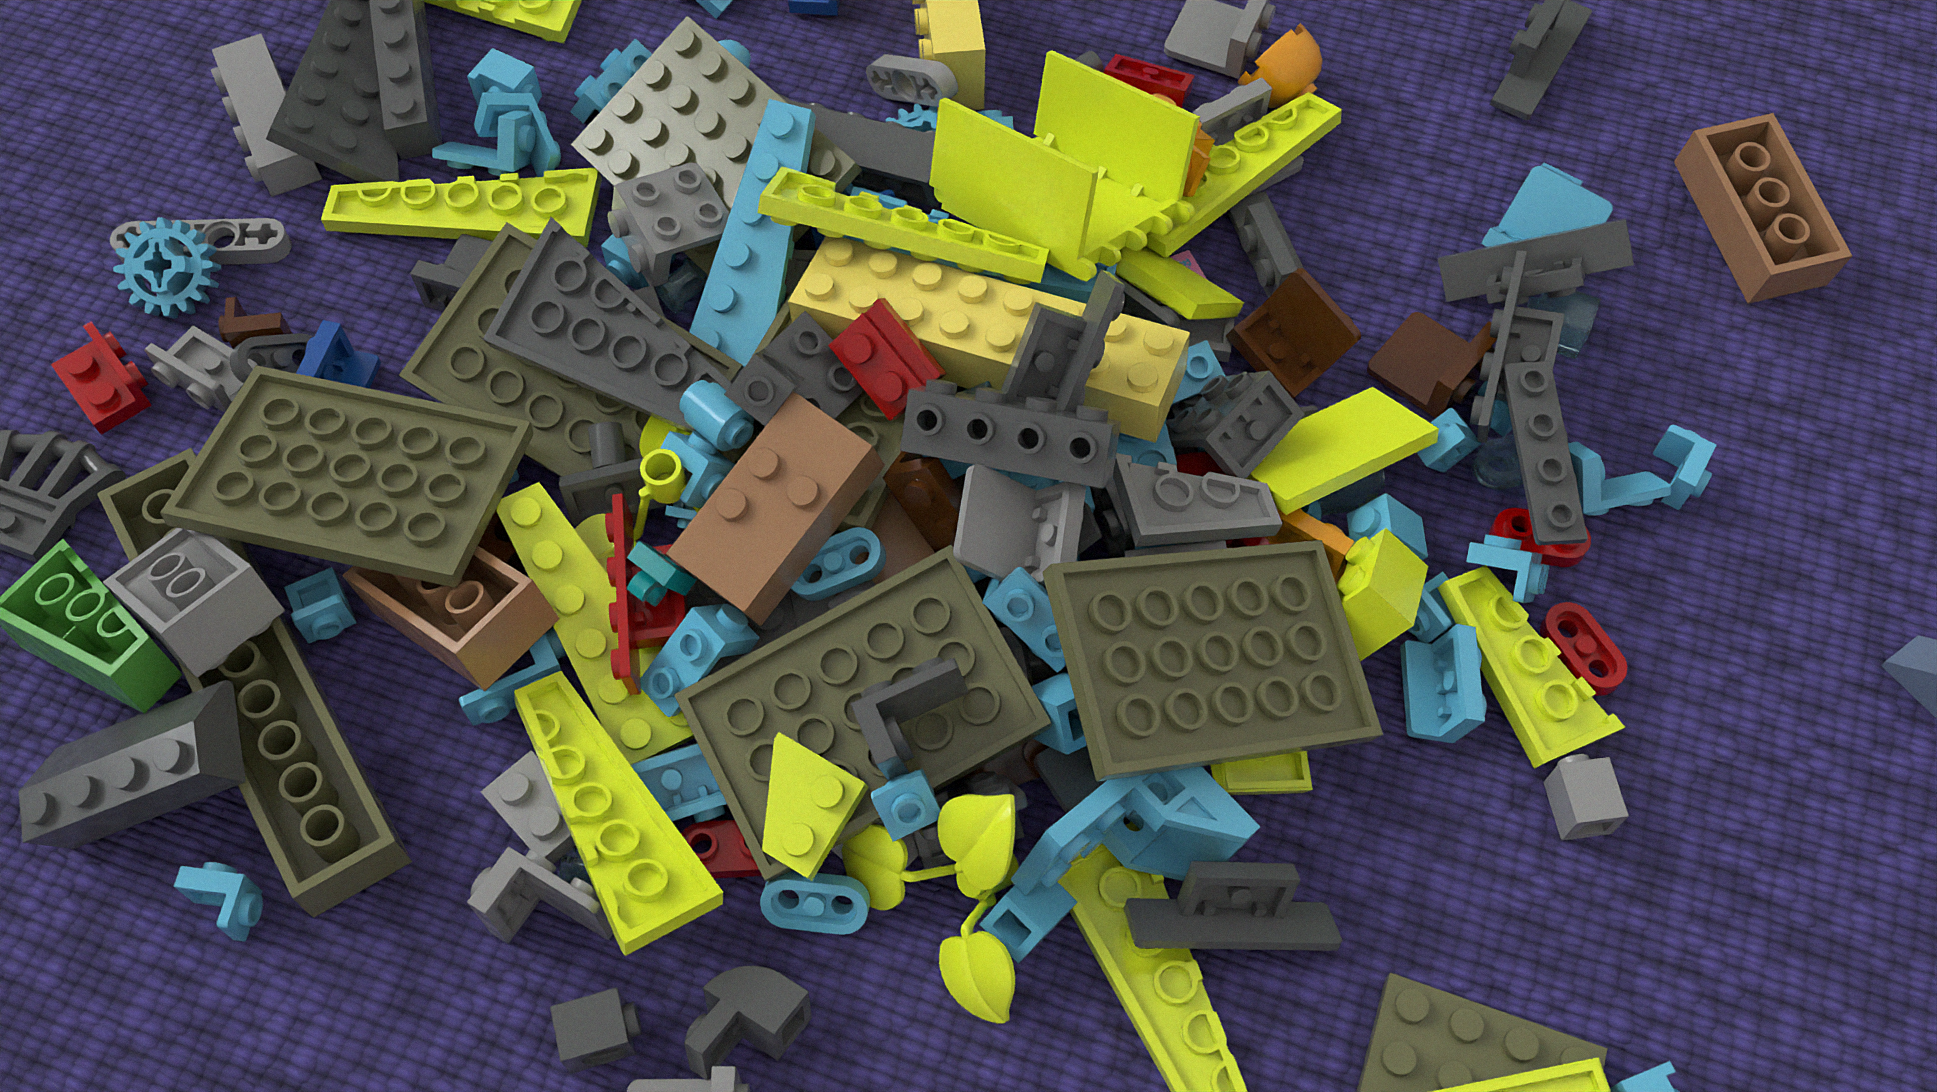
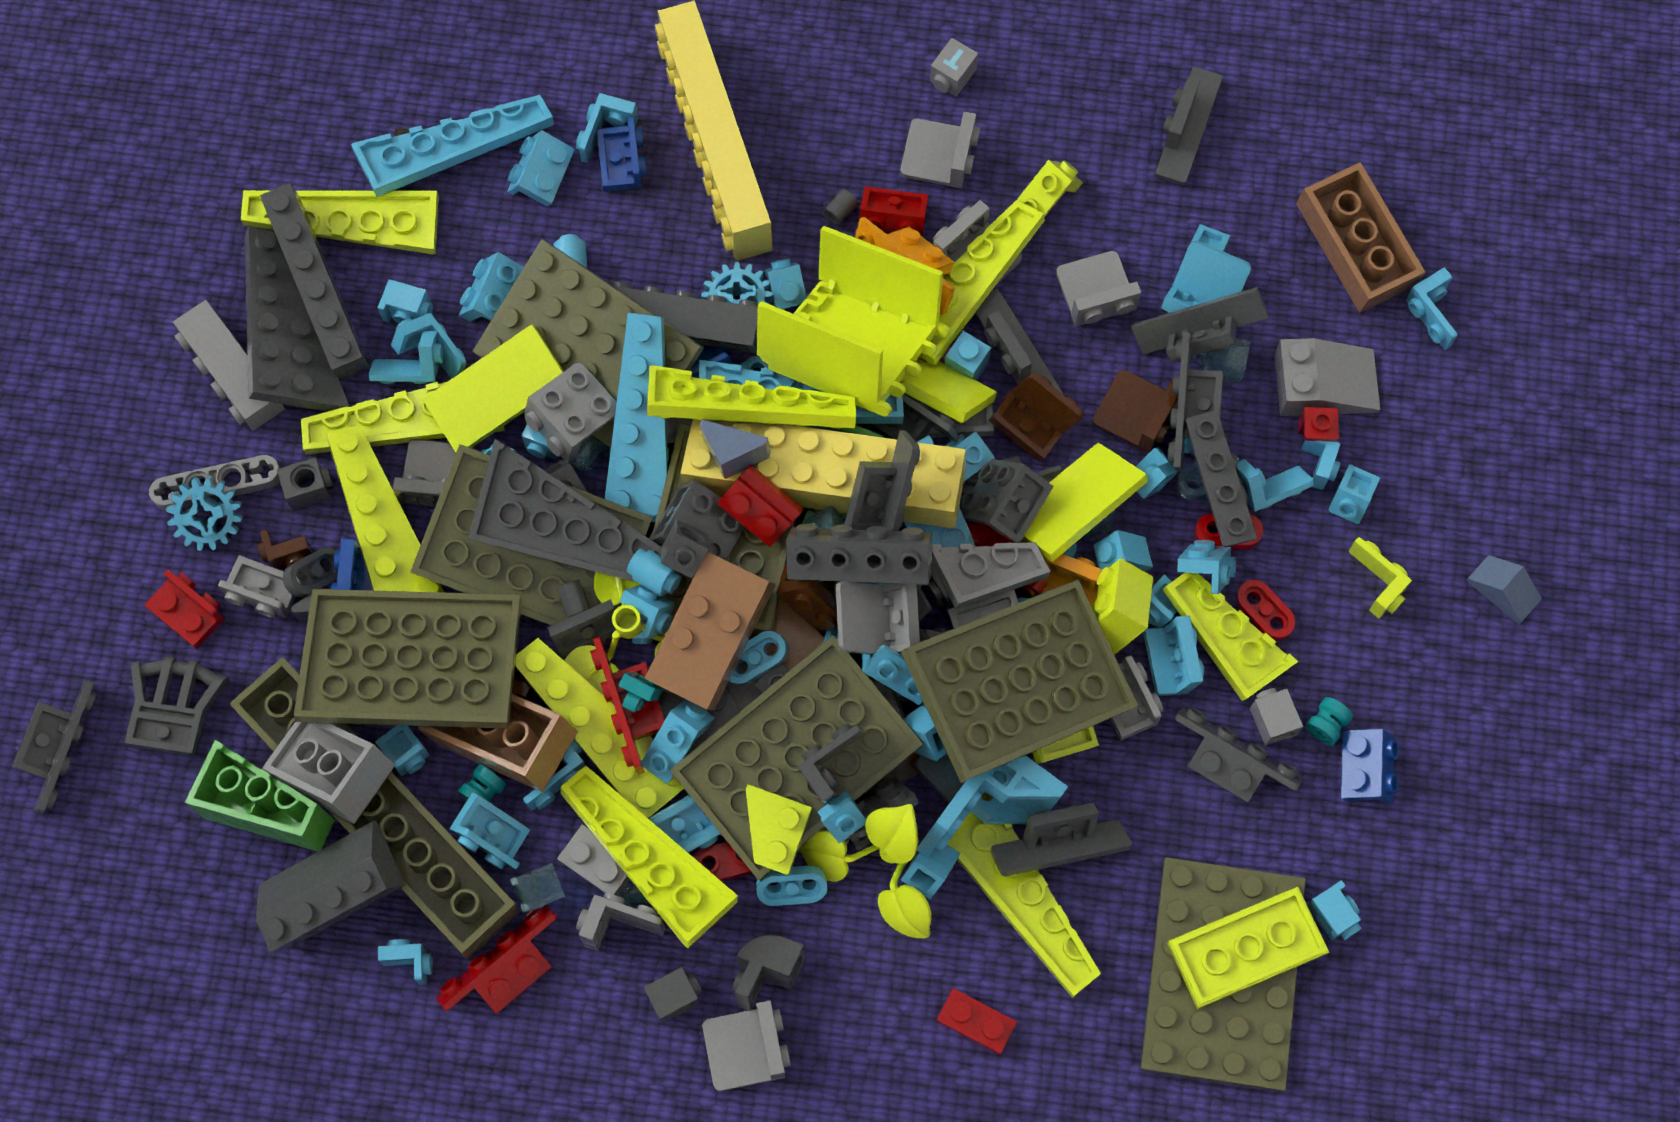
camera: 10 degrees left, 10 degrees up
light grey beam [866,54,958,107] -> none
light orange cylinder [1238,23,1322,108] -> none
none -> dark grey brick [277,457,333,511]
none -> neon yellow wing [327,424,445,593]
none -> neon yellow tile [422,324,564,452]
none -> red bracket [436,905,557,1014]
none -> medium azure bracket [450,793,530,870]
none -> teal wheel [457,764,507,803]
none -> clear light blue brick [510,863,565,912]
none -> sand blue slope [700,419,771,479]
none -> medium azure brick [945,331,991,381]
none -> neon yellow bracket [1017,160,1083,218]
none -> light grey bracket [1056,251,1141,327]
none -> light grey bracket [1110,655,1163,741]
none -> dark grey bracket [1175,707,1303,802]
none -> light grey slope [1274,338,1380,416]
none -> red bracket [1298,407,1339,442]
none -> teal wheel [1305,697,1353,746]
none -> medium azure bracket [1328,464,1380,524]
none -> bracket [1341,729,1399,804]
none -> neon yellow bracket [1349,537,1412,619]
none -> medium azure bracket [1406,267,1457,350]

